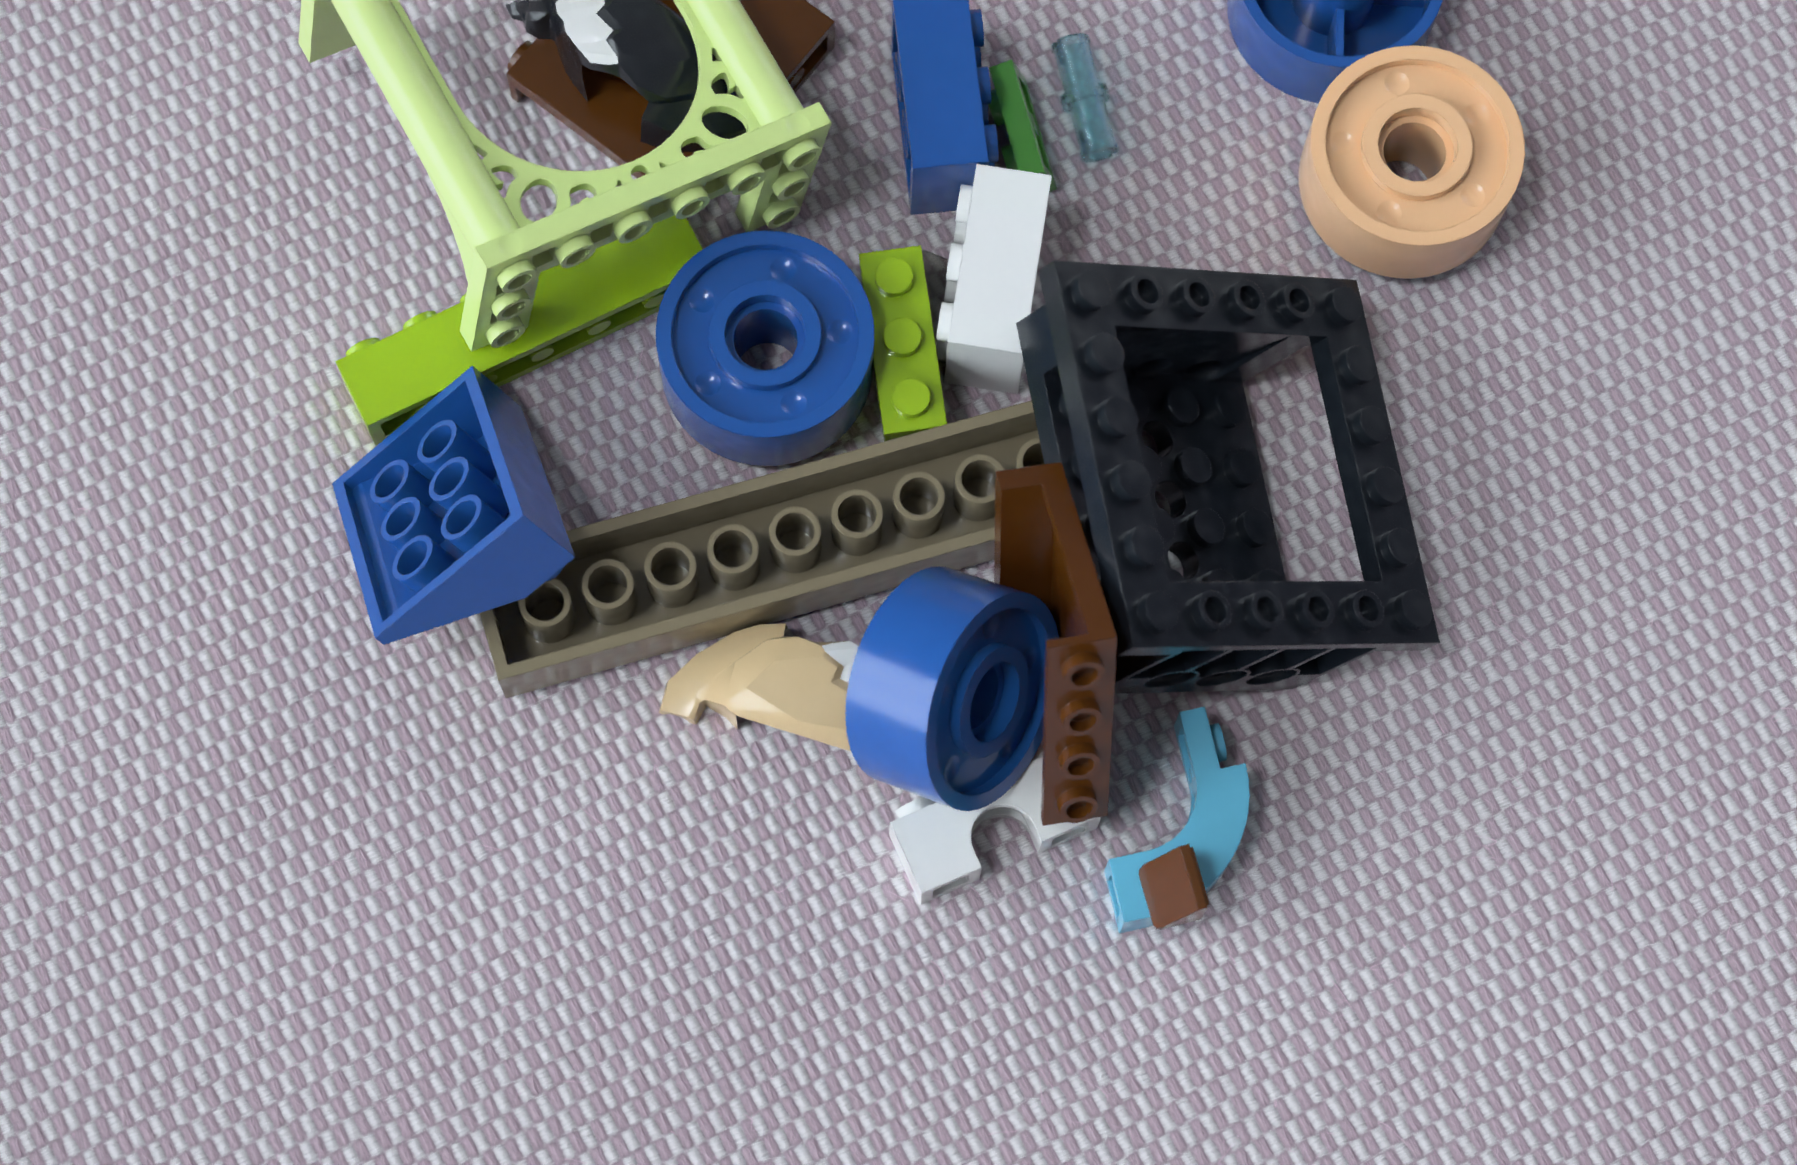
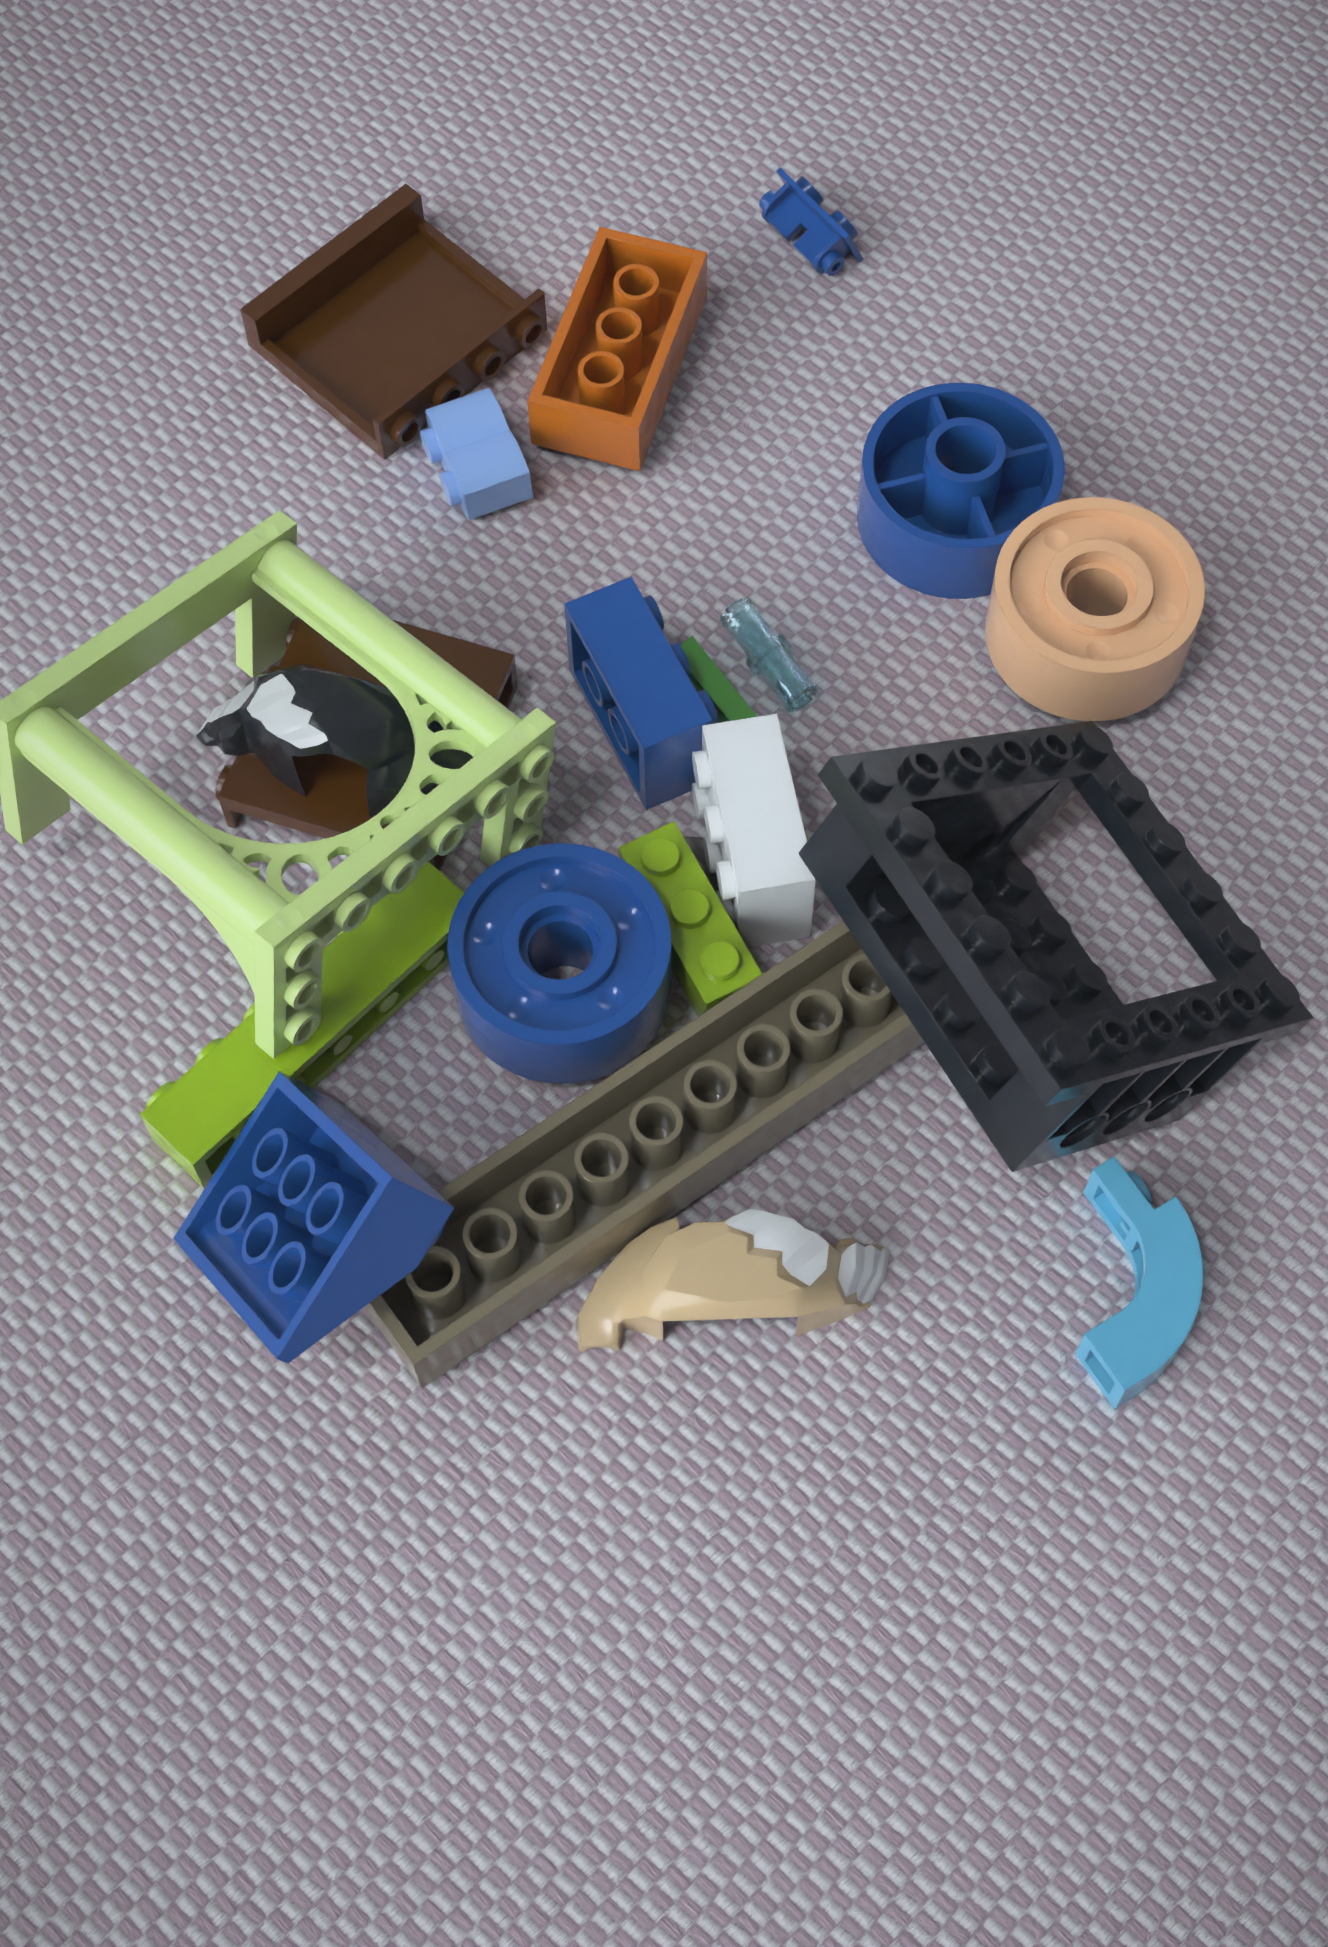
camera: 15 degrees left, 10 degrees down
blue piece [845,566,1059,811] -> none
white arch [889,746,1101,905] -> none
reddish brown panel [994,462,1117,826] -> none
reddish brown slope [1138,844,1210,930] -> none

